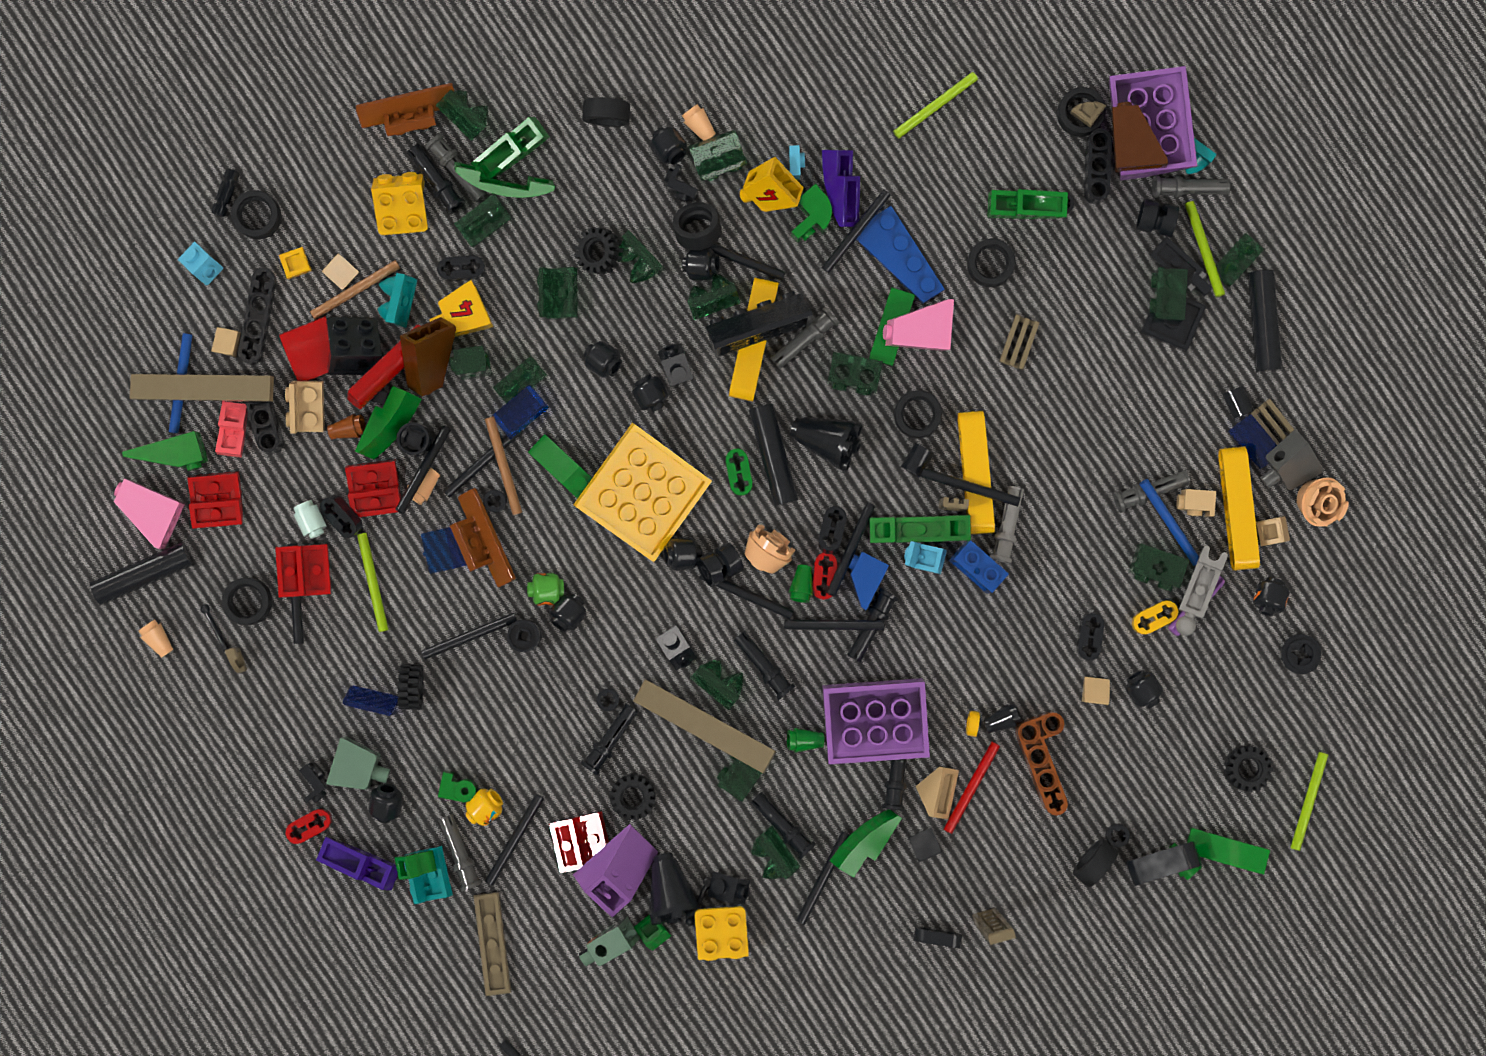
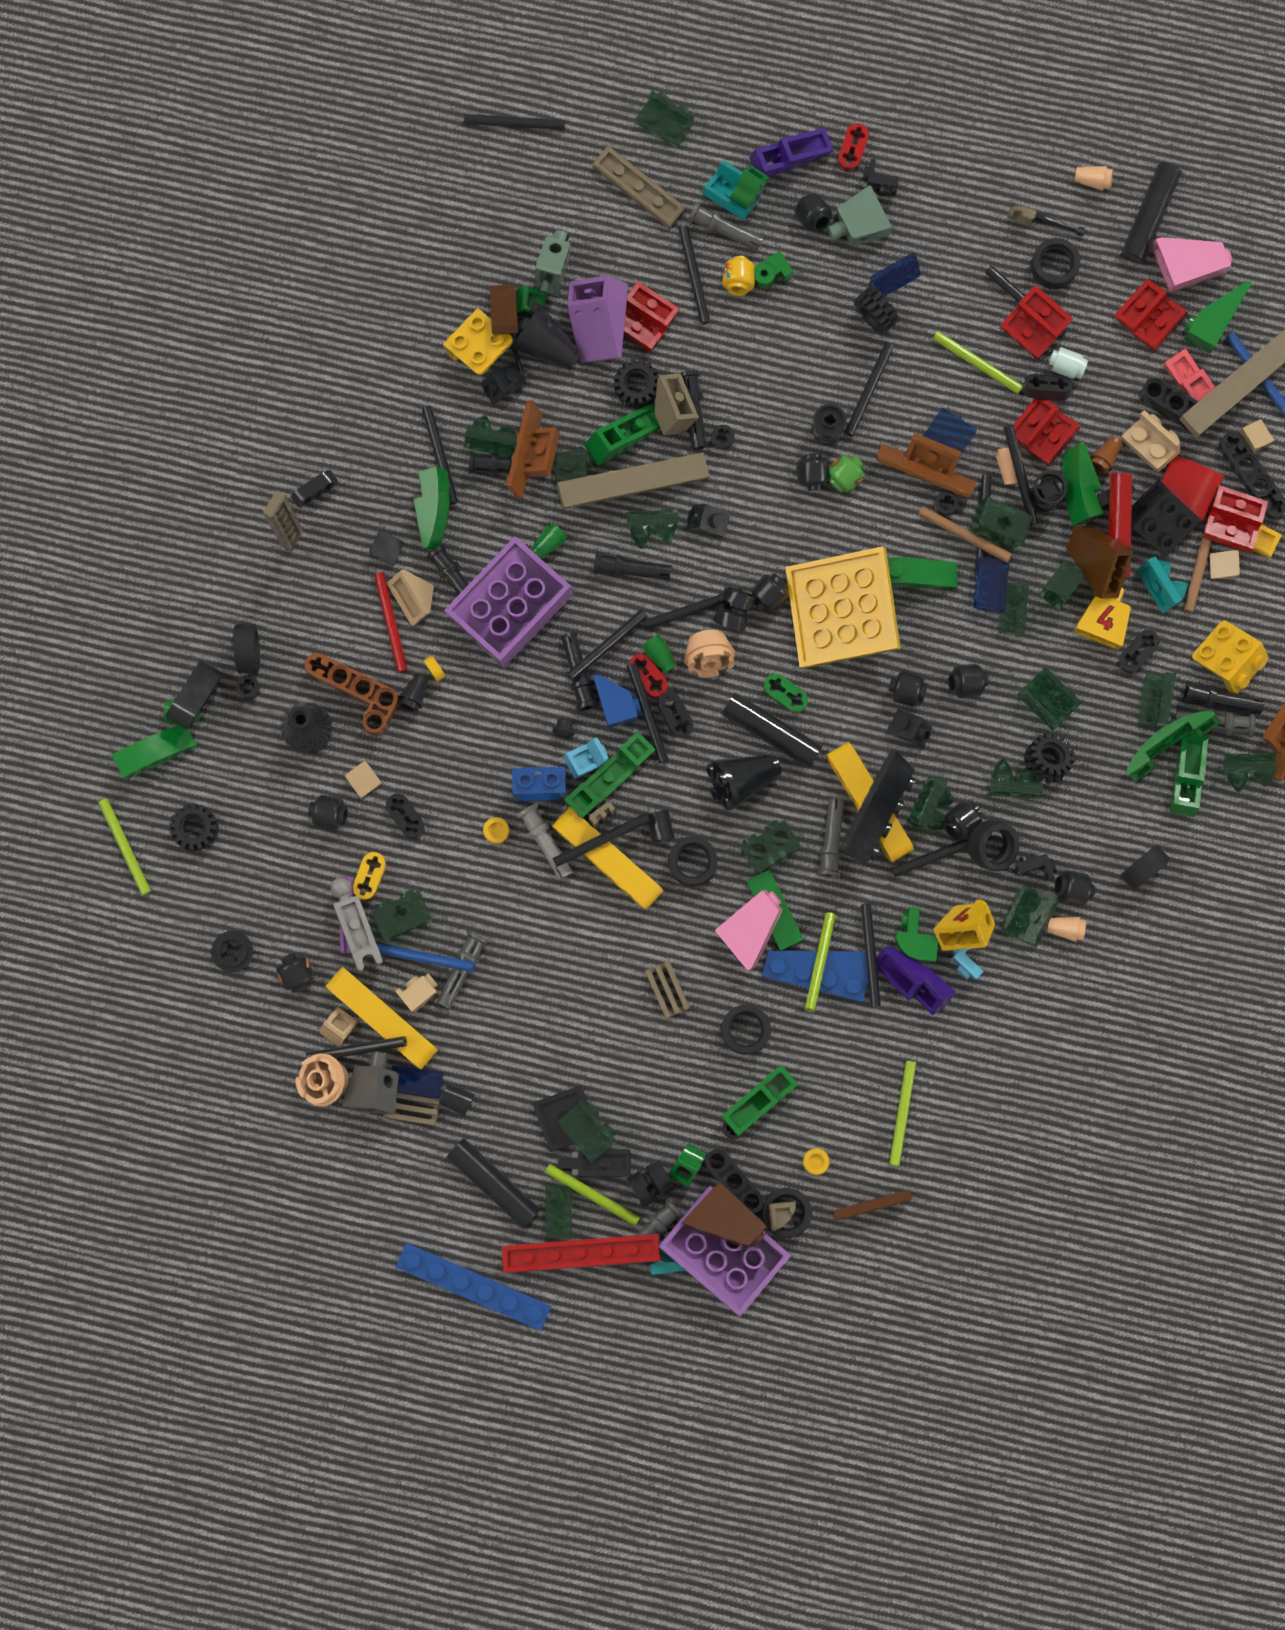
camera: 135 degrees right, 5 degrees down
none -> black cone [281,702,333,753]
none -> black piece [306,1036,407,1059]
none -> blue plate [396,1243,551,1331]
none -> yellow tile [483,817,509,844]
none -> reddish brown tile [489,284,518,334]
none -> red plate [502,1234,661,1273]
none -> dark orange bracket [506,400,560,499]
none -> black piece [552,717,575,738]
none -> green slope [584,403,660,466]
none -> clear green bracket [635,90,694,149]
none -> dark tan slope [655,373,699,435]
none -> green leg [668,1143,707,1187]
none -> yellow tile [803,1148,829,1175]
none -> lime piece [805,912,836,1012]
none -> reddish brown tile [832,1189,912,1221]
none -> clear green brick [969,496,1033,549]
none -> red slope [1202,485,1268,554]

